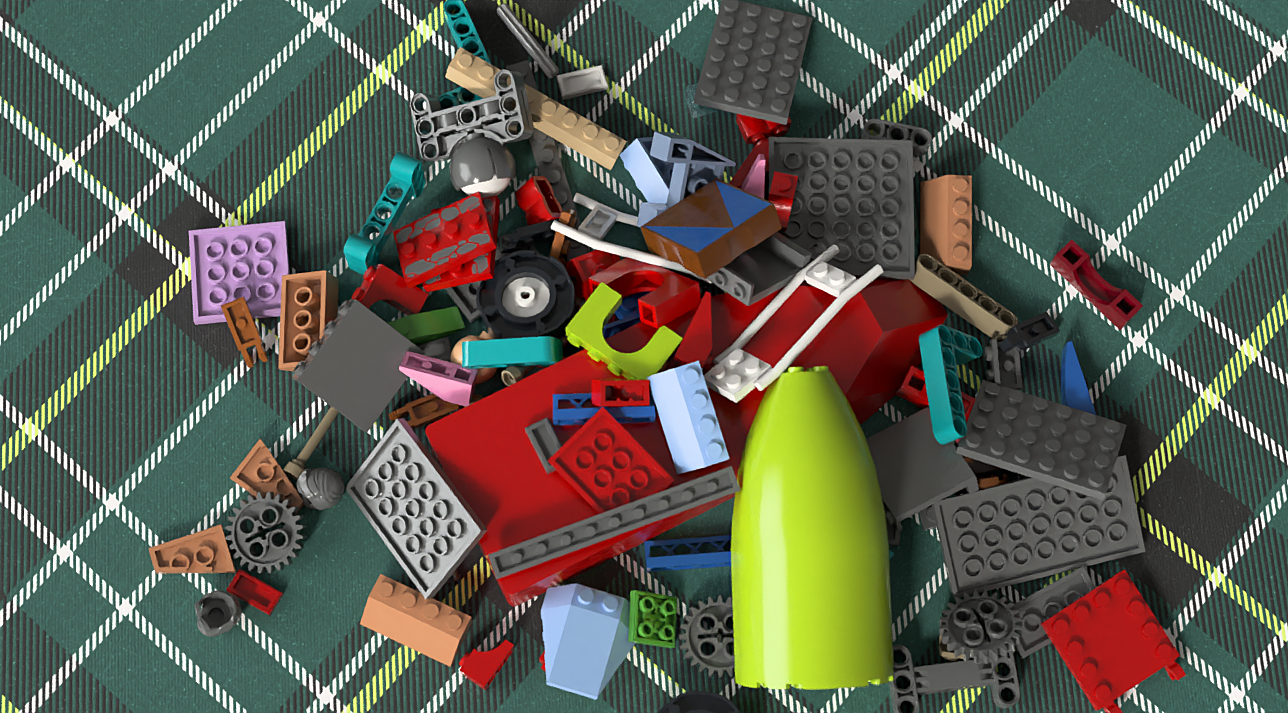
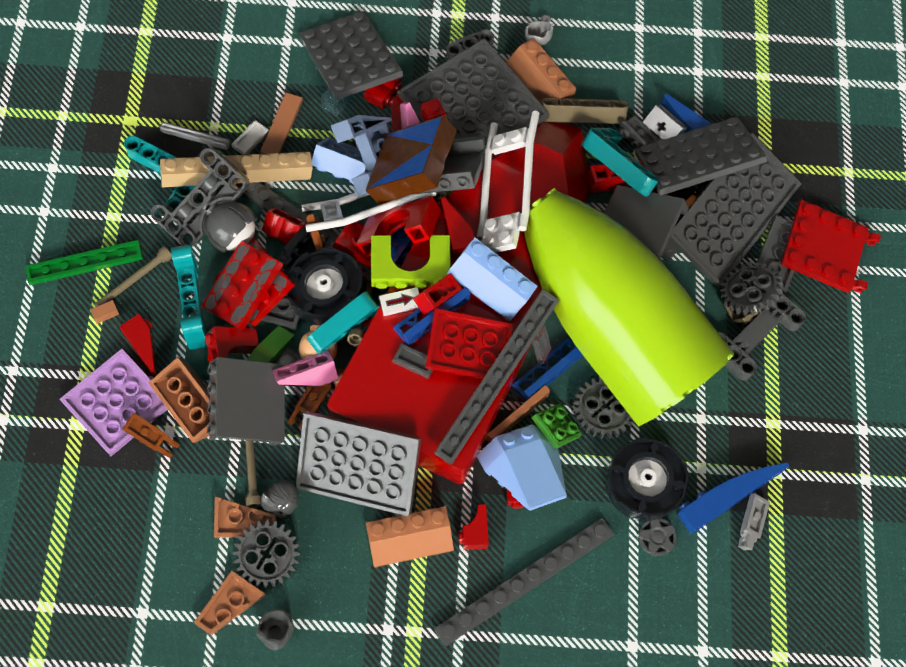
camera: 40 degrees left, 5 degrees down
red tile [226,569,283,616] -> none
black hinge [999,312,1060,353] -> none
dark red arch [1050,240,1143,330] -> none
none -> green plate [25,240,143,286]
none -> nougat piece [90,300,119,324]
none -> dark tan piece [95,246,172,307]
none -> red slope [119,314,157,377]
none -> nougat tile [260,93,303,154]
none -> white tile [379,287,419,316]
none -> nougat tile [487,385,550,443]
none -> light grey hair [525,15,553,46]
none -> clear tile [532,325,551,364]
none -> light grey brick [643,105,688,140]

